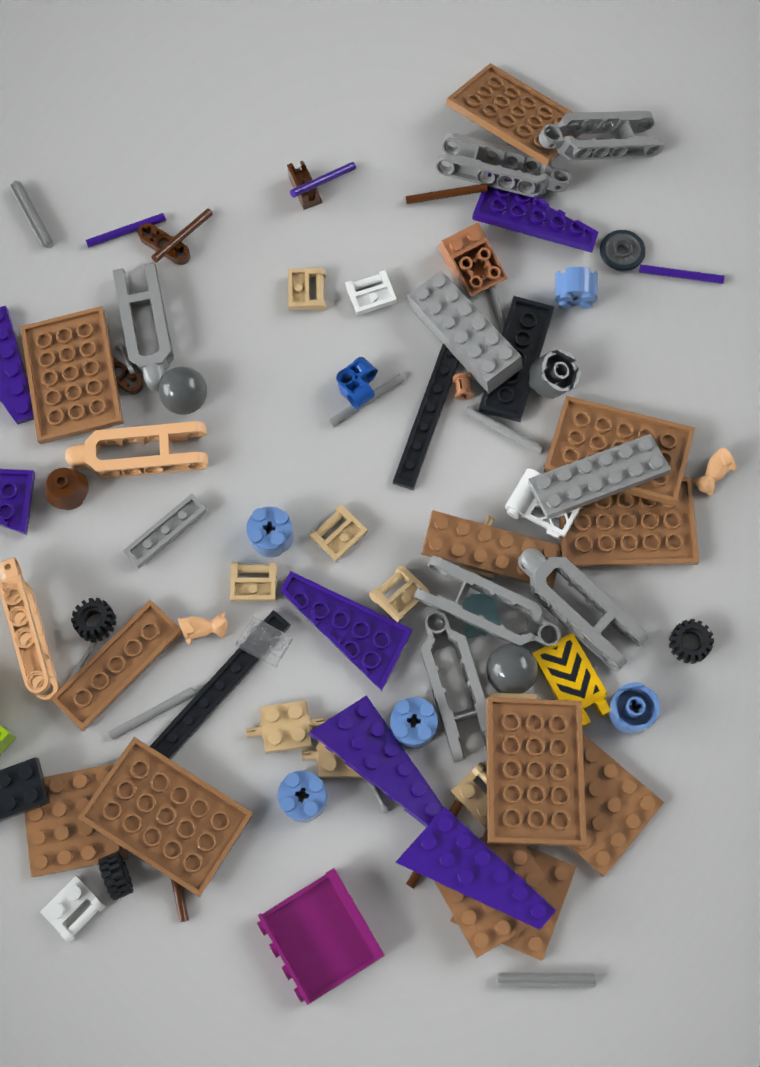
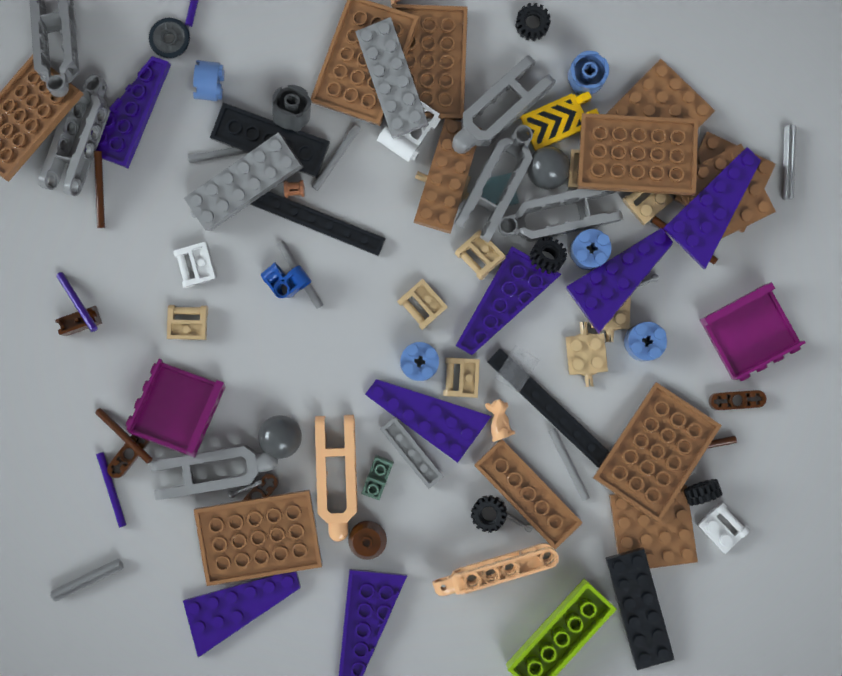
camera: 90 degrees left, 15 degrees up
nougat slope [438,222,507,297] -> none
none -> magenta panel [126,359,226,458]
none -> sand green slope [361,455,394,500]
none -> dark purple wing [365,379,491,463]
none -> black tyre [529,237,567,274]
none -> reddish brown beam [708,390,767,410]

